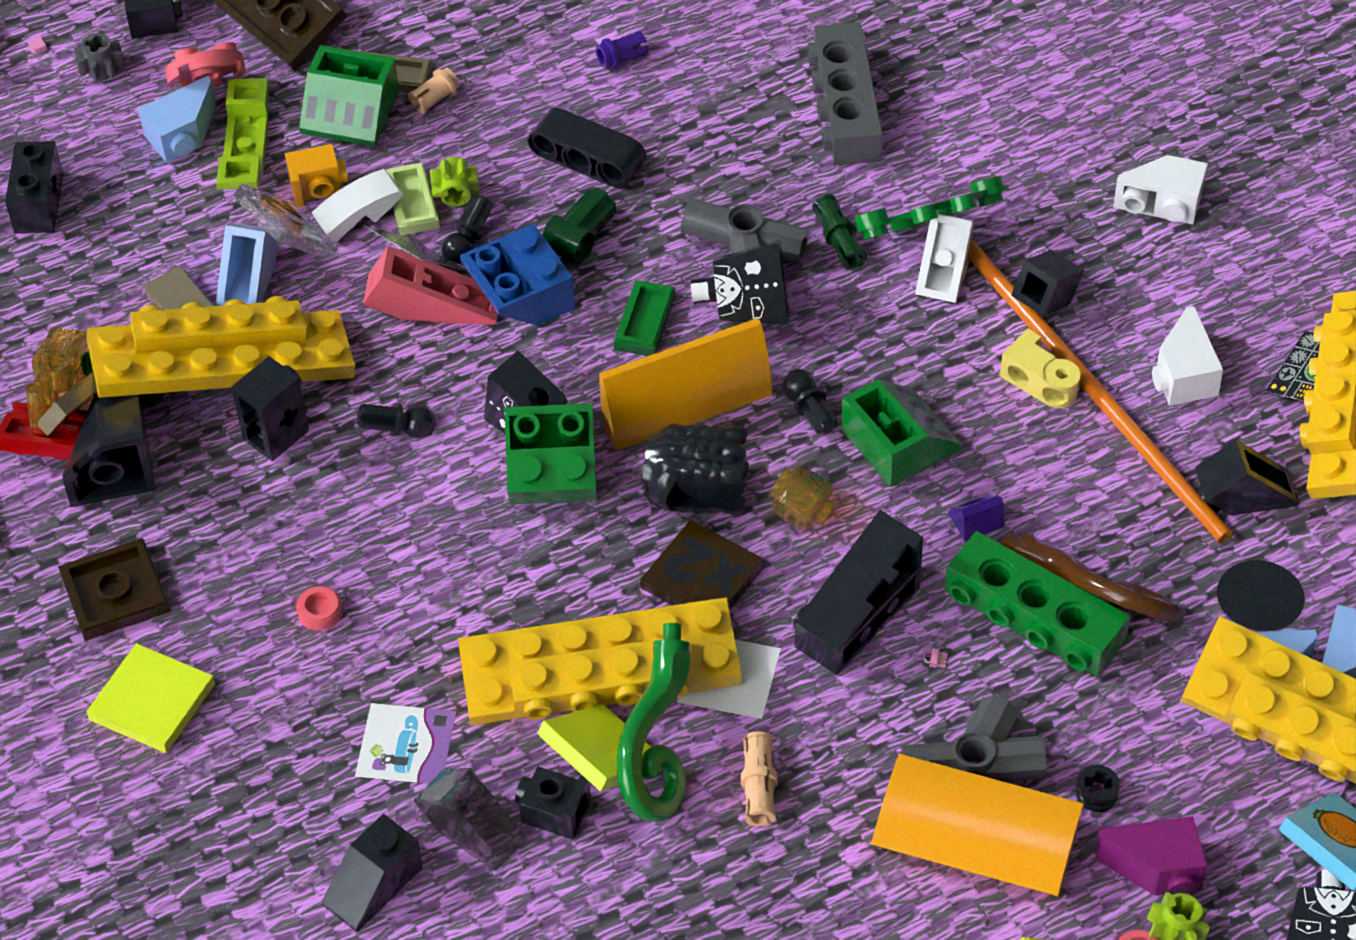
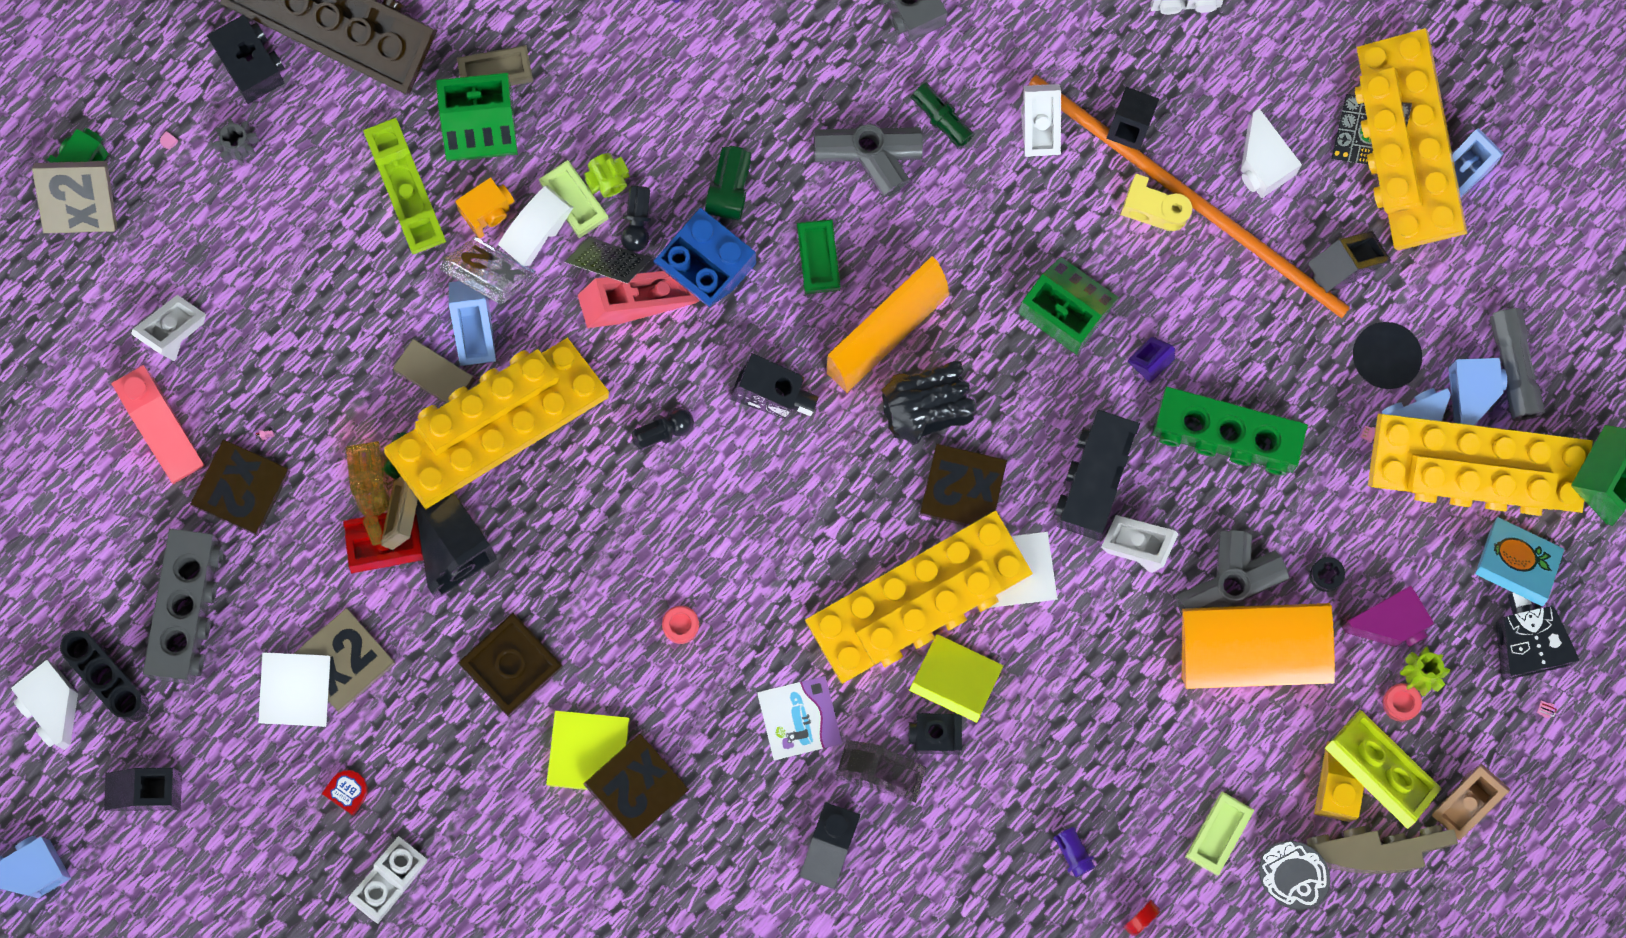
camera: 25 degrees left, 25 degrees up
black brick [5,141,64,233] -> none
light blue slope [138,76,217,163] -> none
coral plate [165,42,246,89] -> none
black brick [231,356,309,462] -> none
light nougat pin [408,68,460,114] -> none
green slope [504,403,597,505] -> none
black beam [527,108,647,189] -> none
green plant [616,623,690,822] -> none
black torso [691,240,789,324] -> none
light nougat pin [741,731,778,826] -> none
clear yellow head [768,465,836,530] -> none
black axle [782,369,838,435] -> none
green plant [854,175,1009,240] -> none
bright pink piece [925,648,948,668] -> none
reddish brown plant [1001,532,1180,622] -> none
none -> dark brown tile [583,733,689,840]
none -> white slope [1101,515,1178,573]

